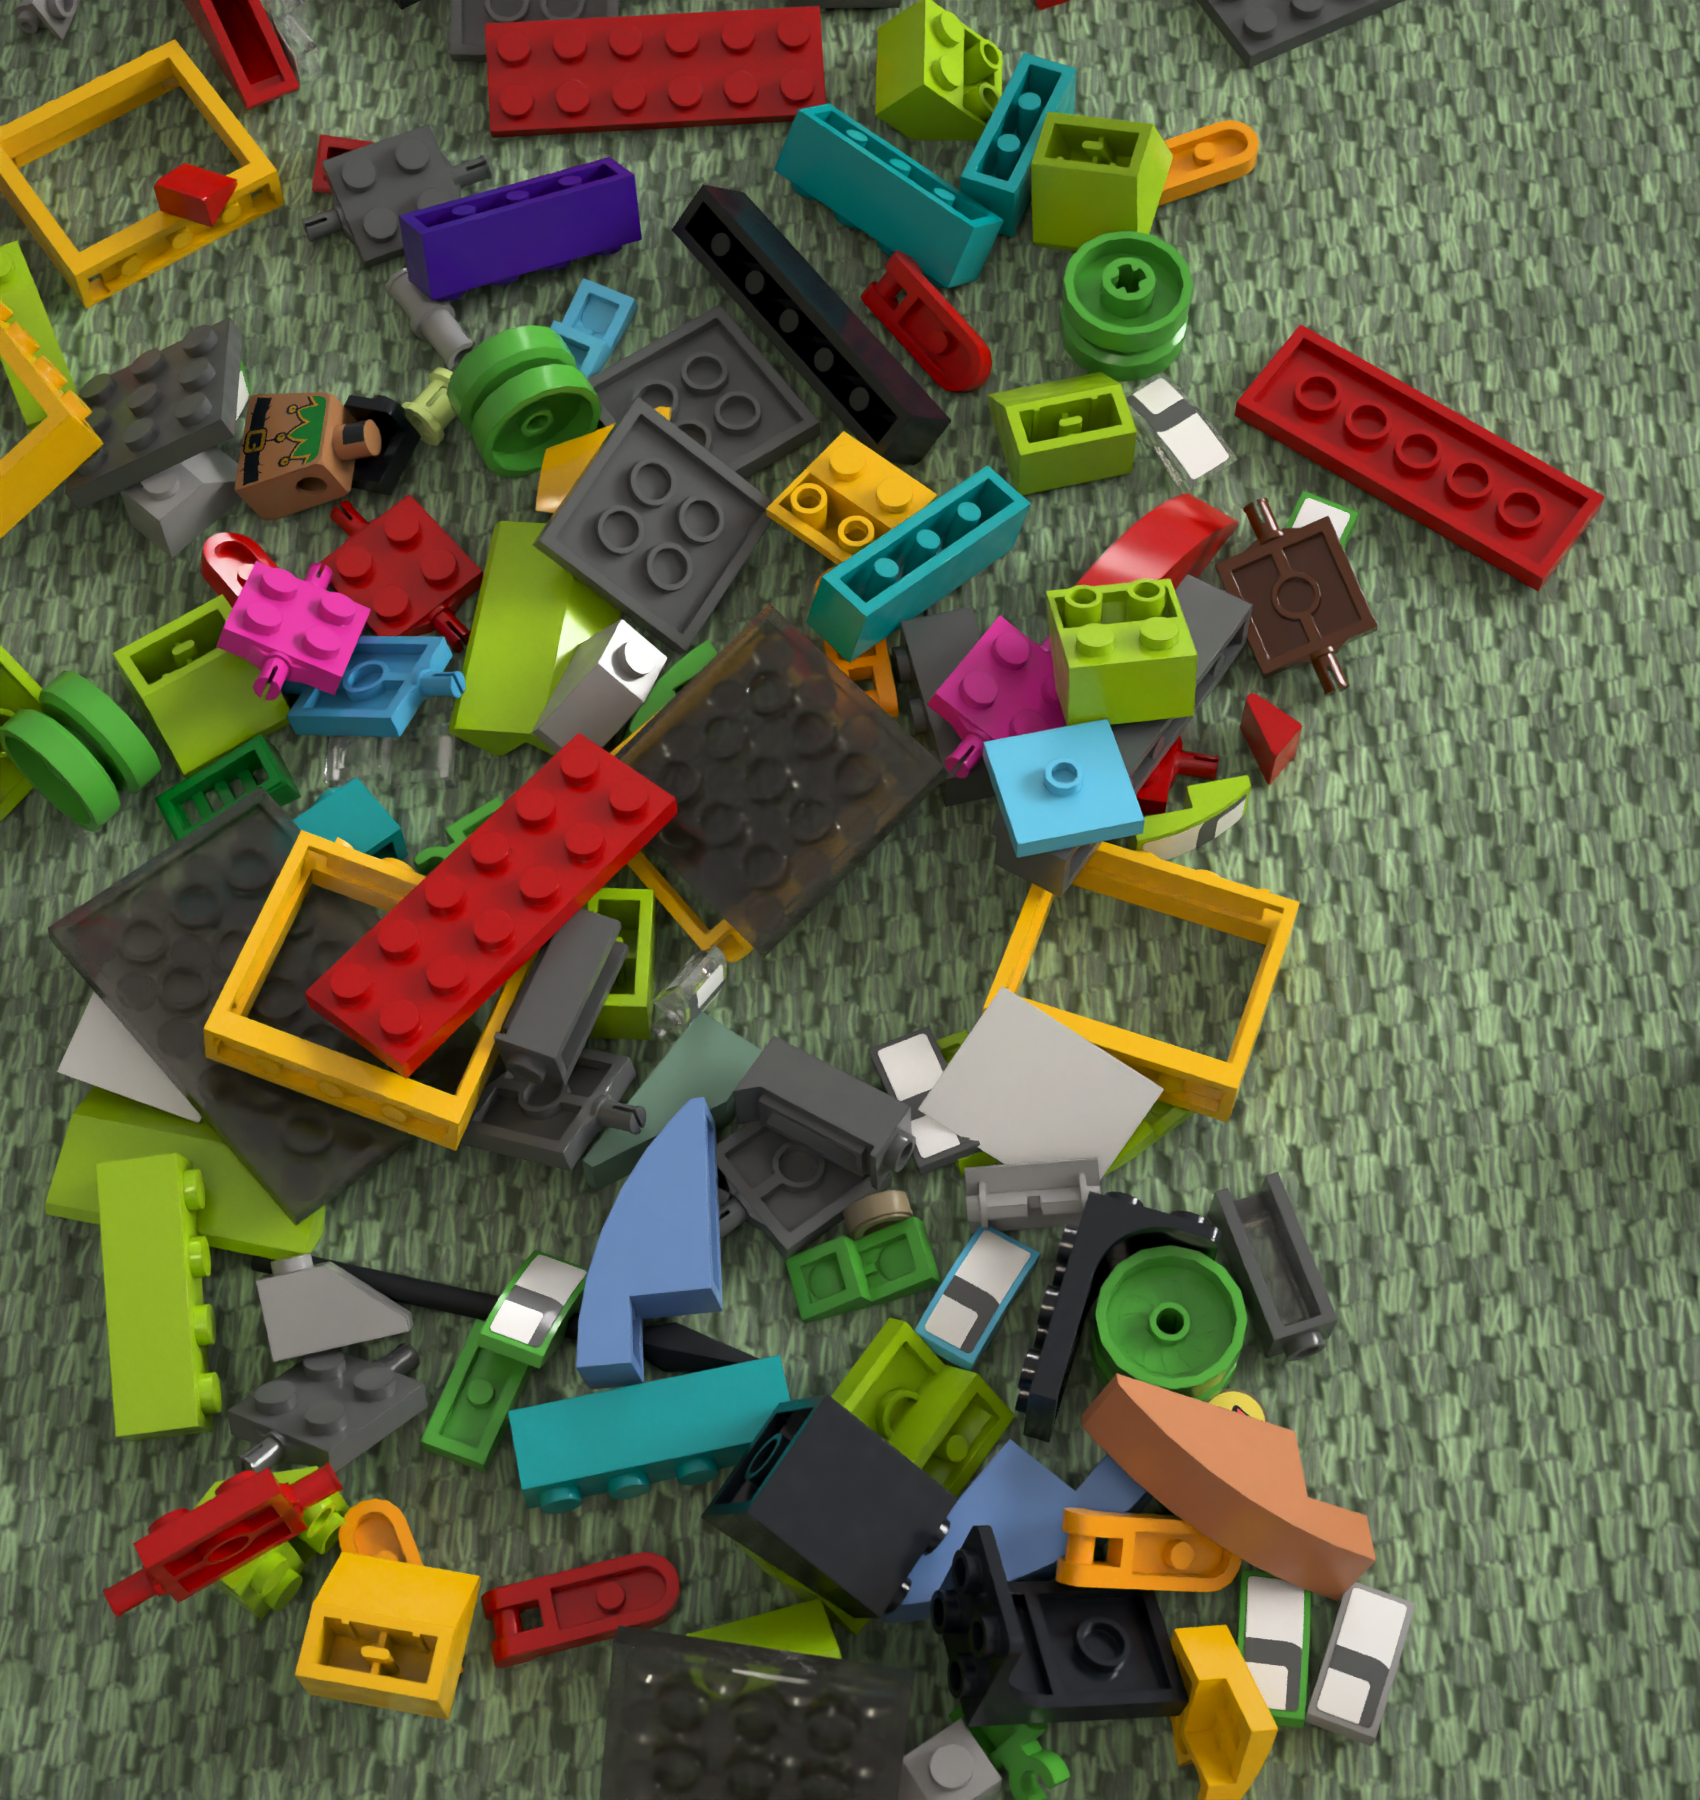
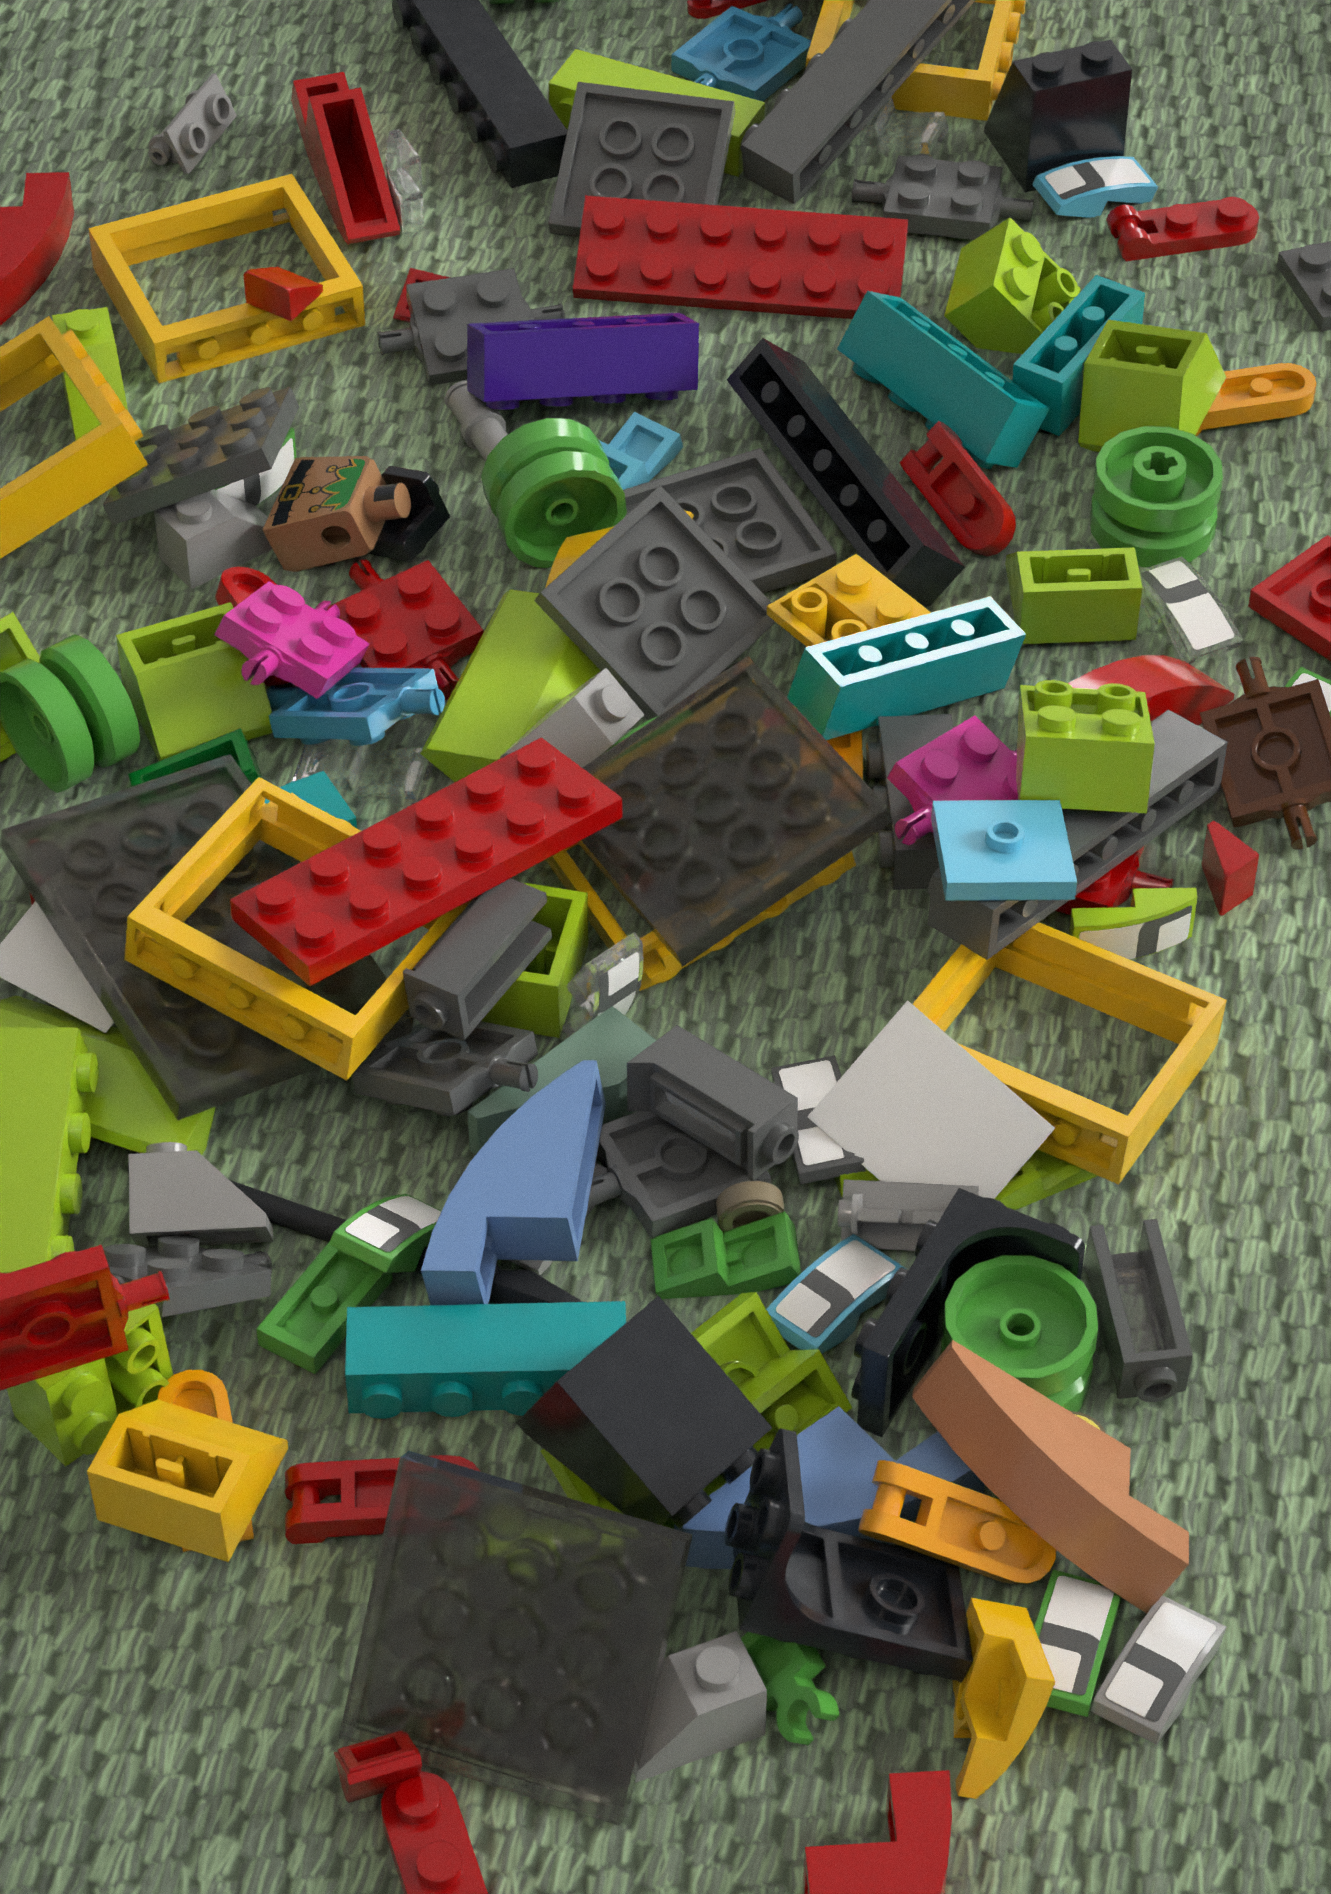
camera: 10 degrees right, 15 degrees down
yellowish green bush [401,367,456,446] -> none

